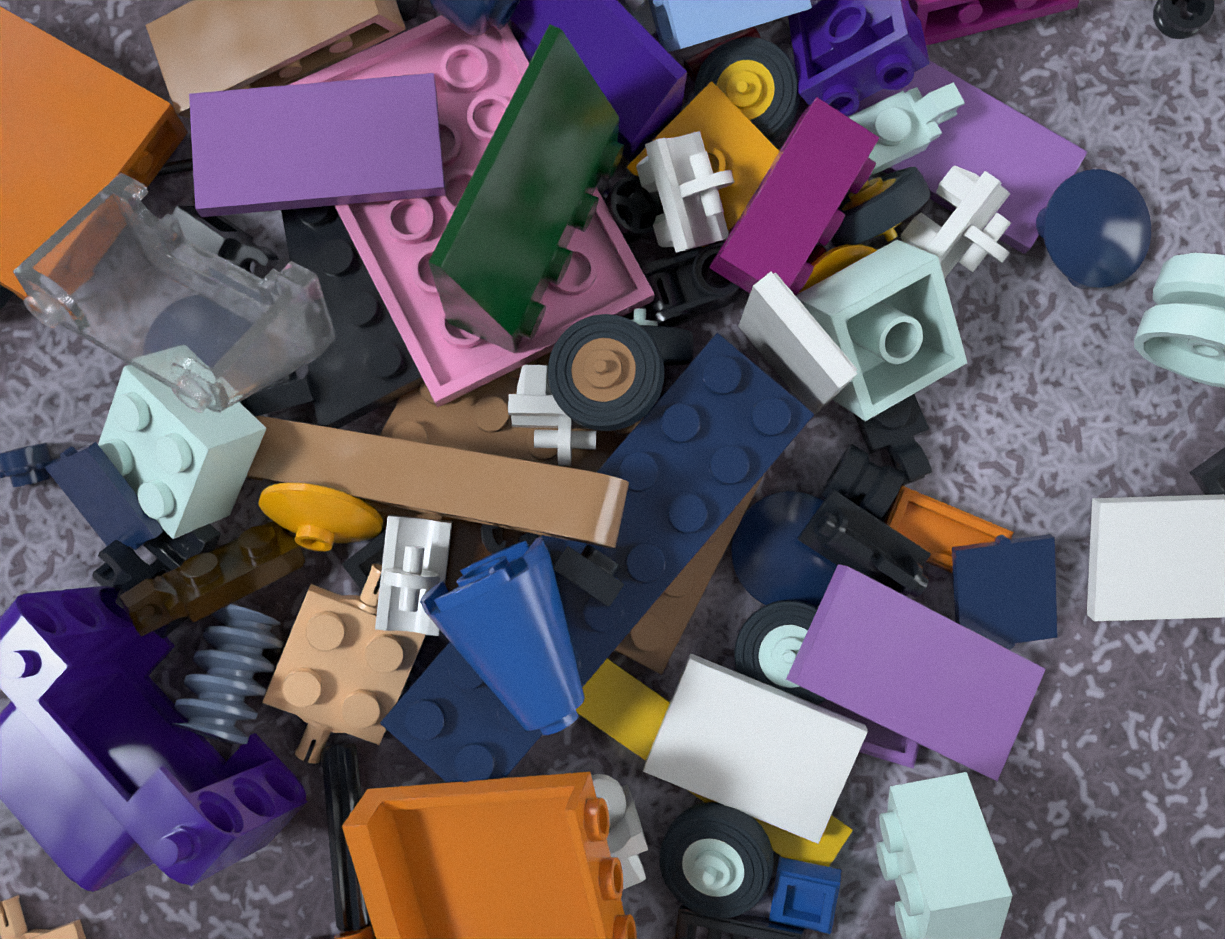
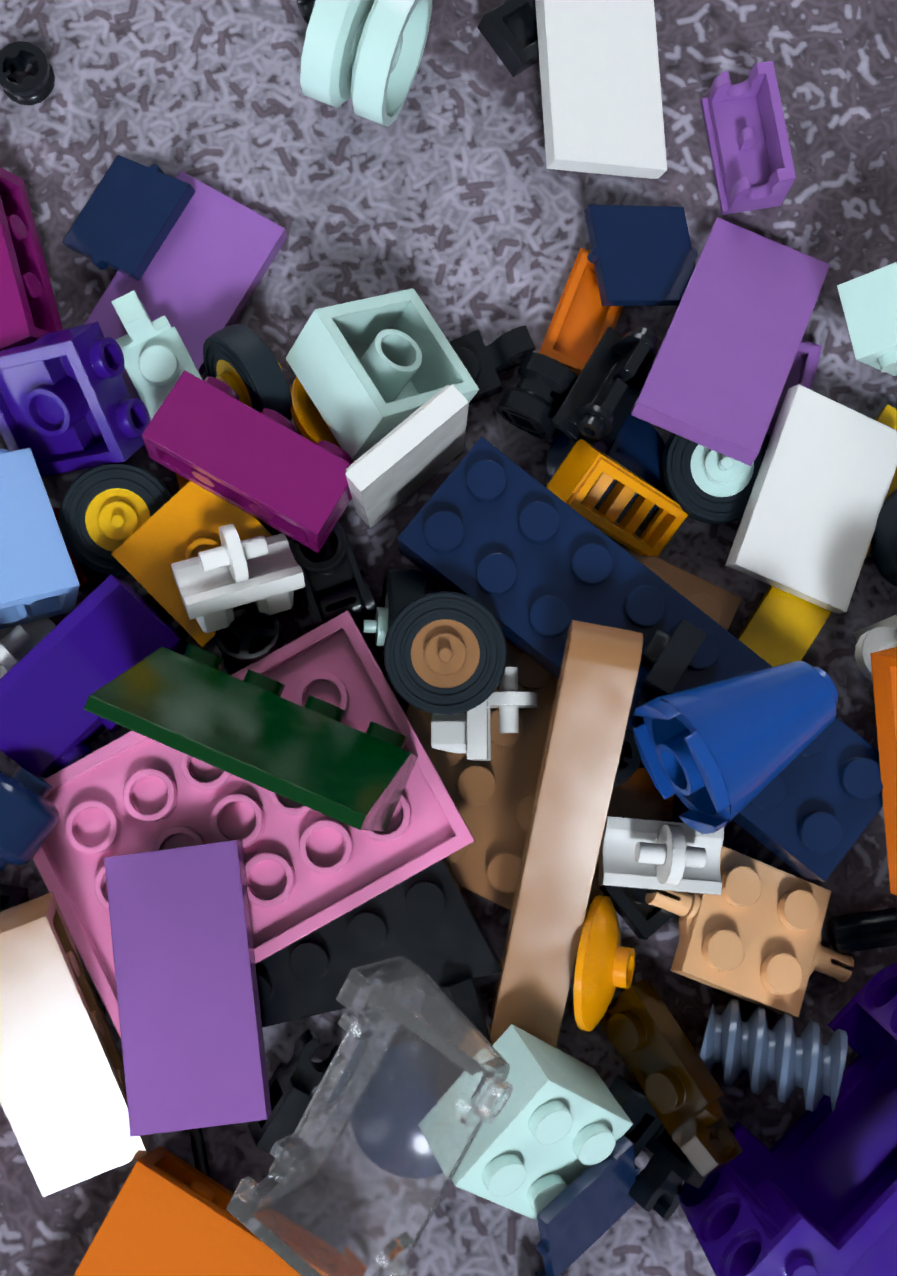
camera: 90 degrees left, 0 degrees up
white hips [901,166,1011,279] -> none
dark blue dish [1036,169,1151,289] -> none
none -> dark blue piece [62,155,196,281]
none -> light orange slope [546,439,688,557]
none -> medium lavender hinge [700,61,796,215]

